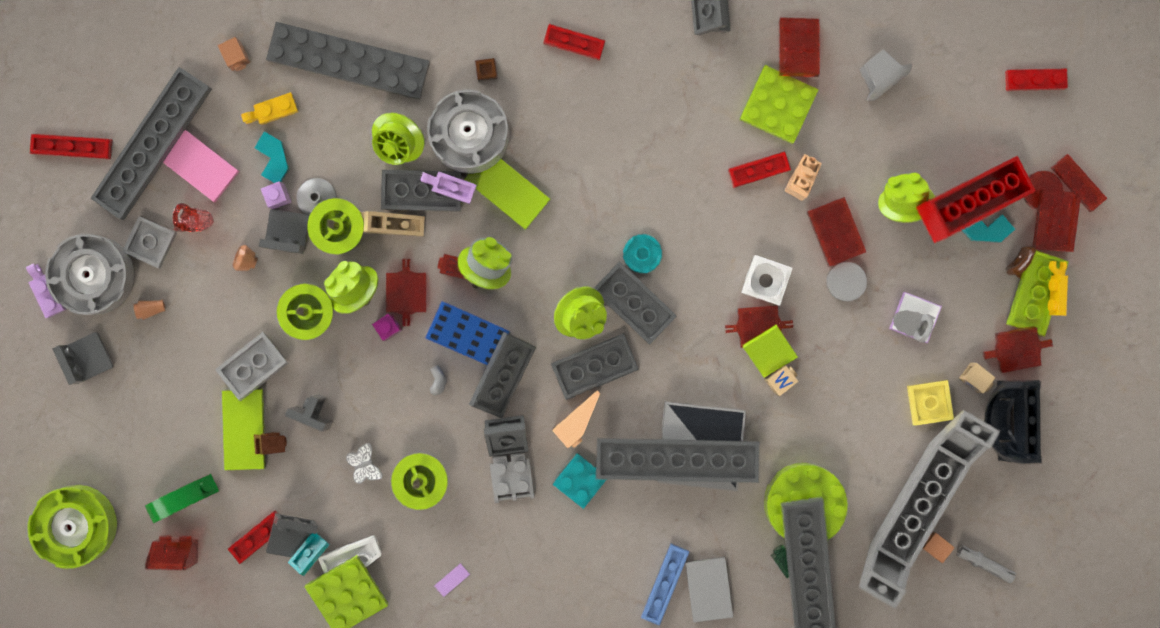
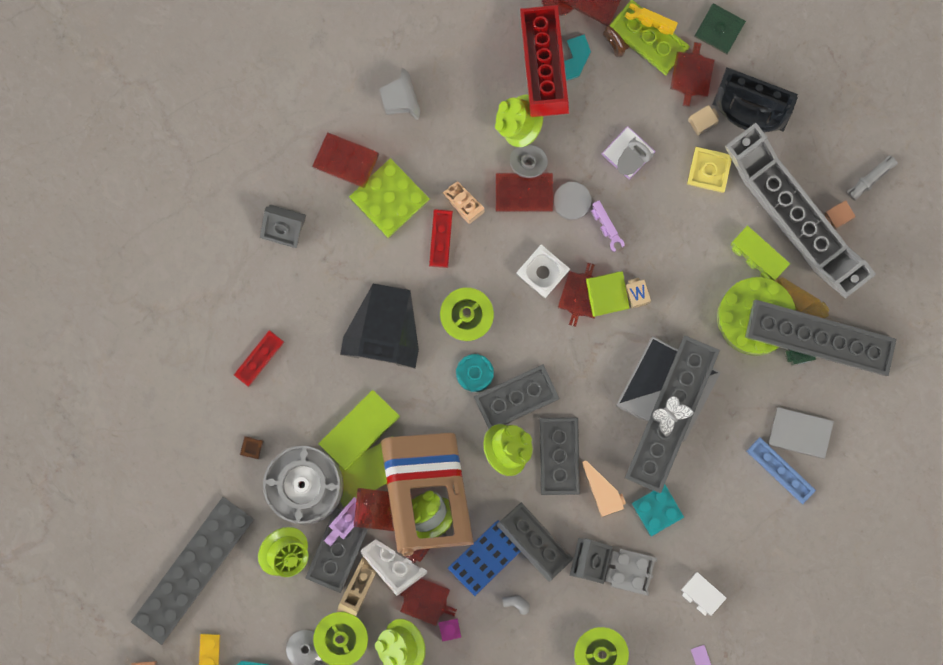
camera: 65 degrees left, 5 degrees down
none -> lime tile [318,390,400,471]
none -> black wedge [340,283,419,369]
none -> clear red plate [354,488,411,532]
none -> white wing [360,539,427,596]
none -> medium nougat piece [381,433,474,556]
none -> lime piece [440,287,494,341]
none -> light grey dish [510,144,548,178]
none -> lavender plate [591,201,625,252]
none -> animal [652,396,694,437]
none -> white brick [681,572,726,616]
none -> clear green plate [694,3,746,54]
none -> lime brick [730,225,790,281]
none -> clear yellow slope [777,277,829,319]

